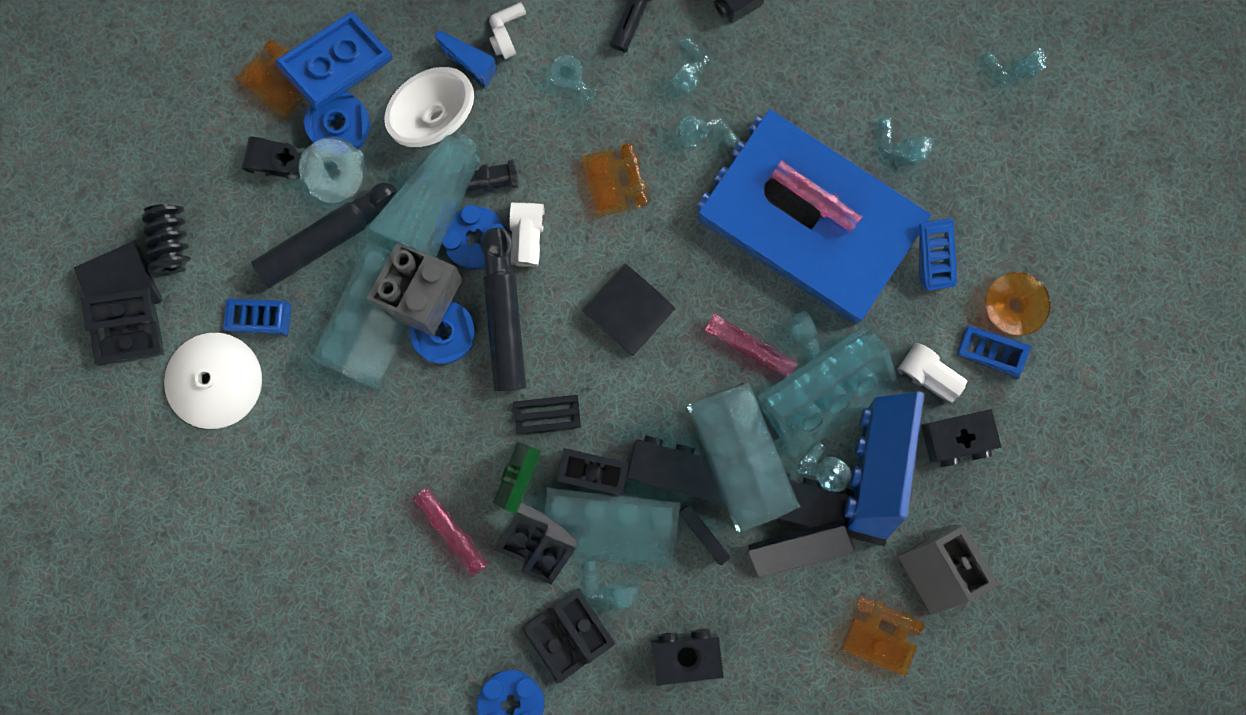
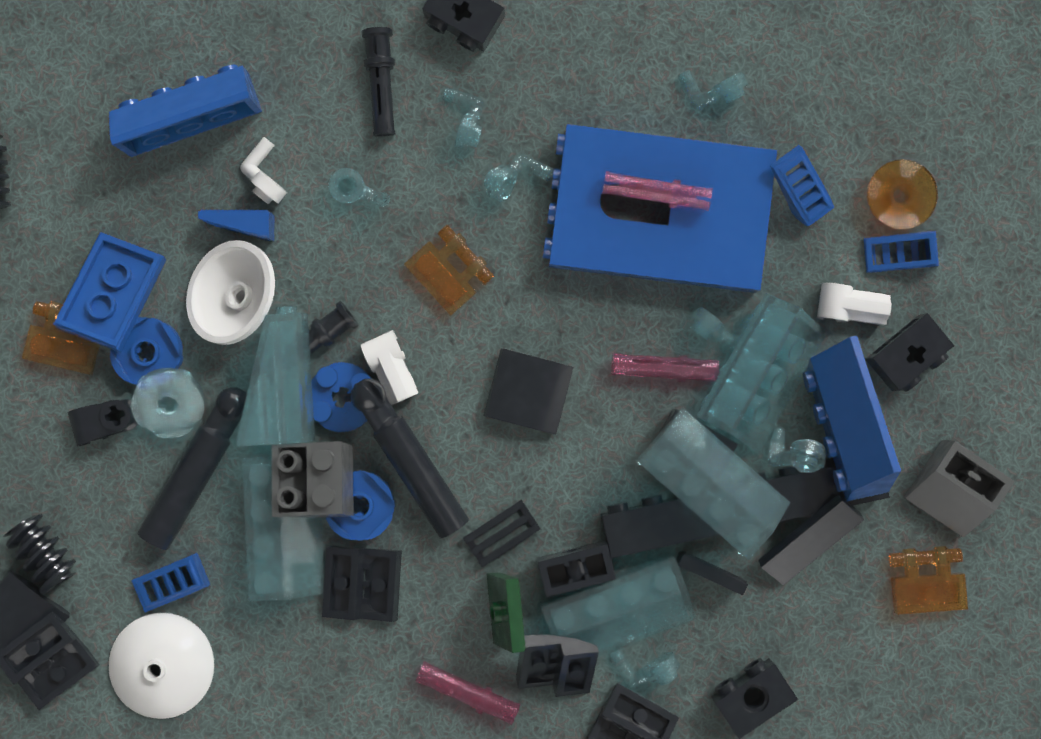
camera: 25 degrees left, 5 degrees up
none -> black slope [322,546,402,622]

